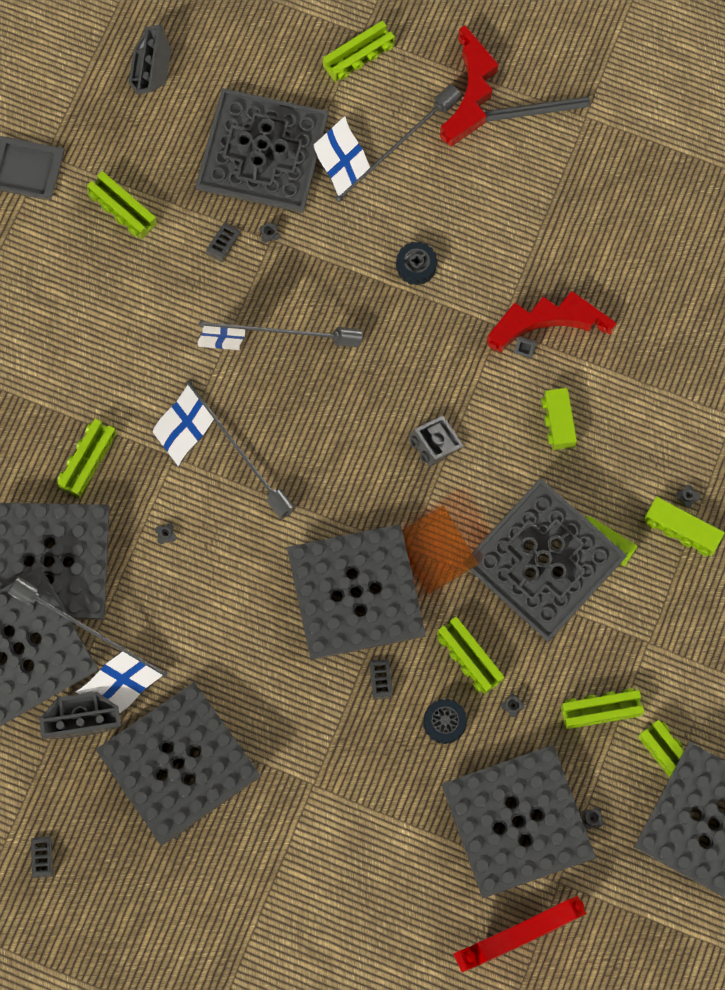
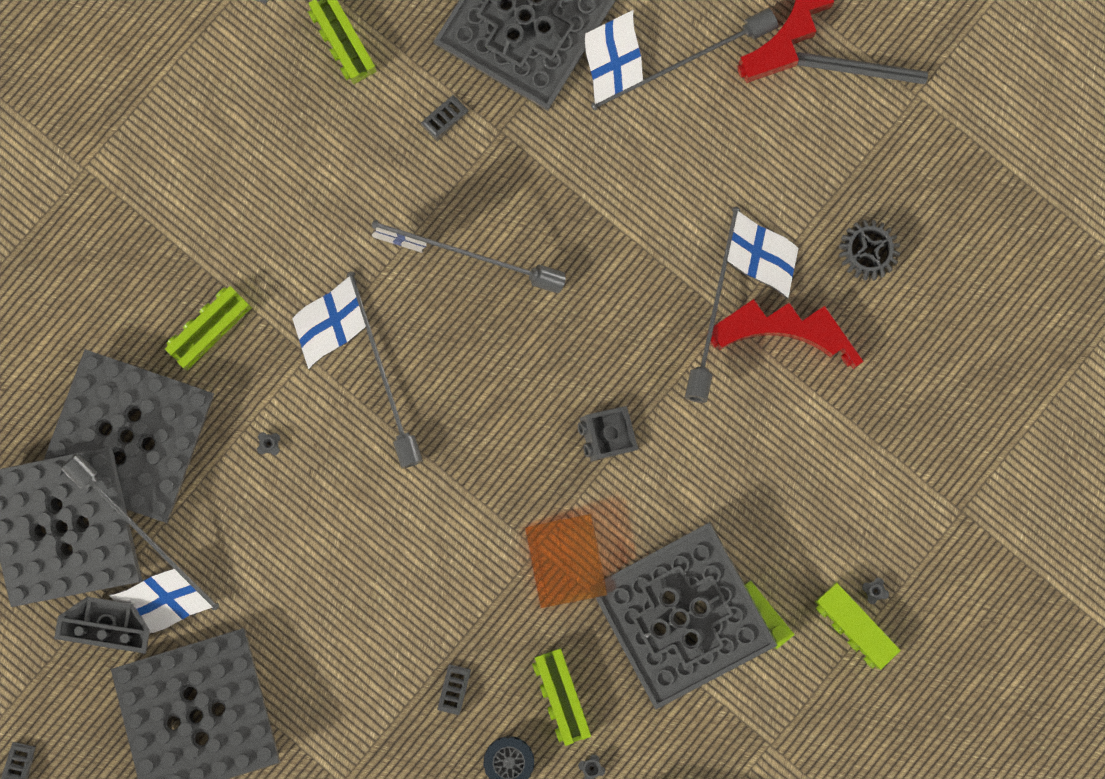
camera: 25 degrees right, 10 degrees up
dark grey plate [259,223,280,243] -> none
dark grey plate [287,524,426,660] -> none
black wheel [396,242,437,285] -> none
dark grey slope [514,336,537,358] -> none
lime brick [541,388,577,450] -> none
none -> flag [685,207,798,403]
none -> dark grey gear [839,220,900,281]

